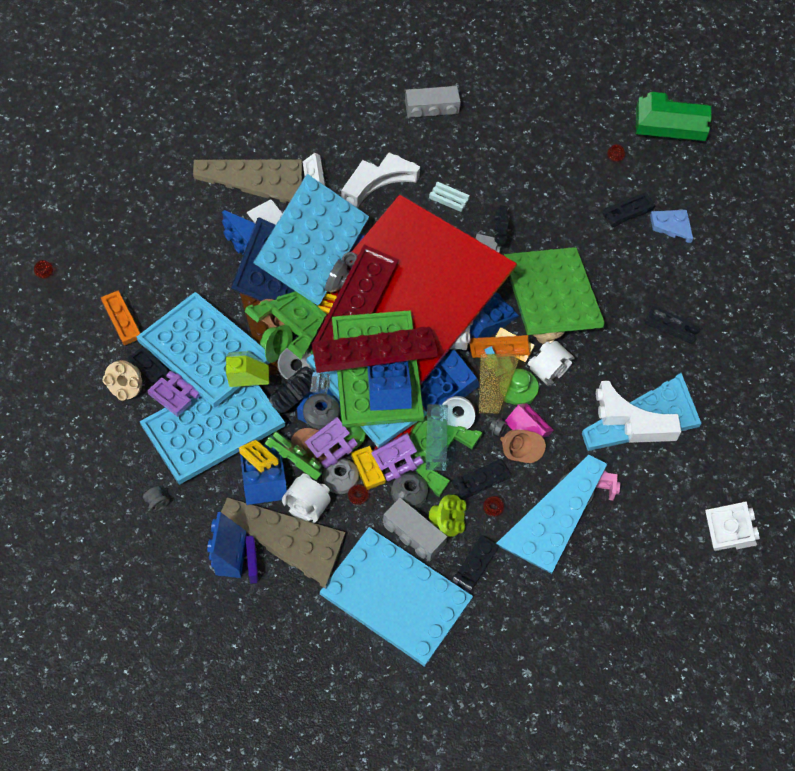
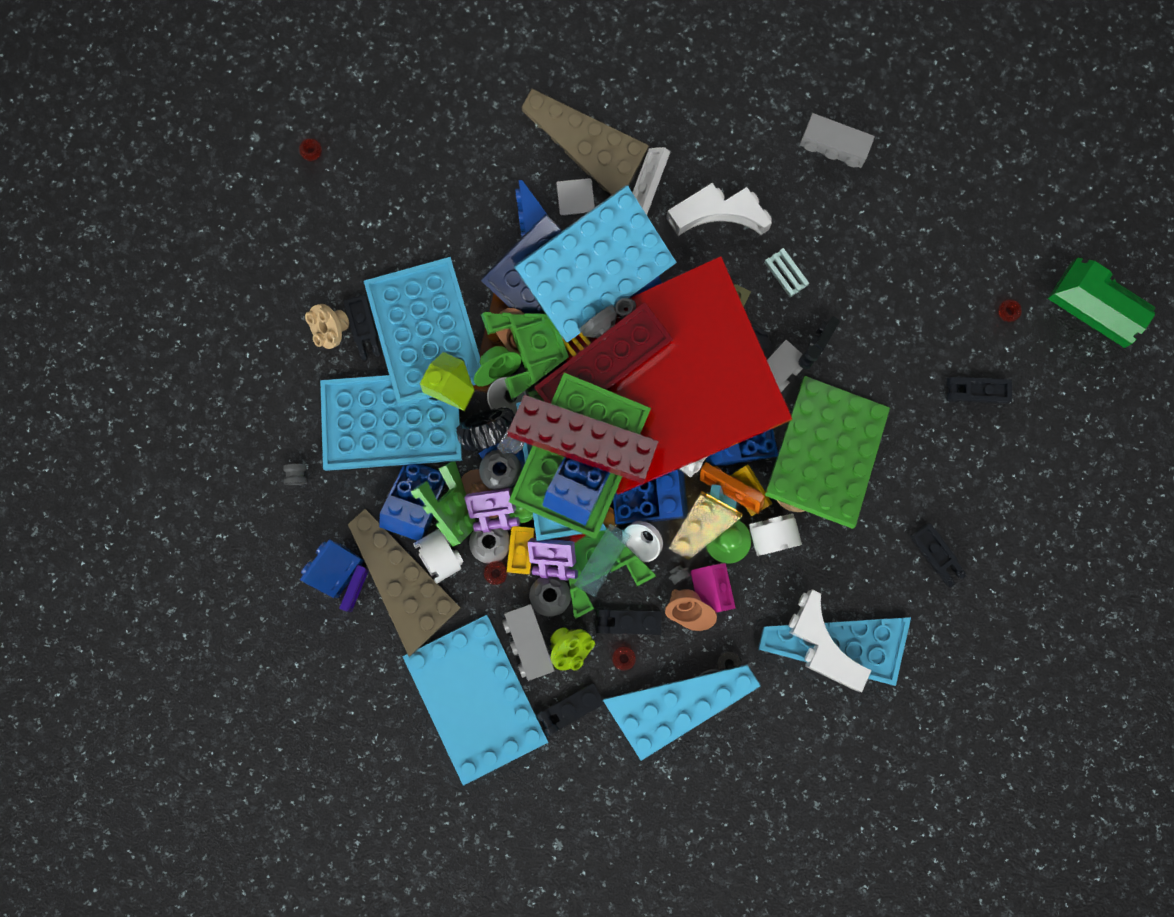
camera: 30 degrees right, 20 degrees up
orange plate [100,290,140,346] -> none
medium lavender plate [148,371,200,417] -> none
yellow tile [239,440,278,472] -> none
bright pink bracket [596,471,620,500] -> none
medium blue wing [650,210,693,243] -> none
white plate [705,502,760,551] -> none

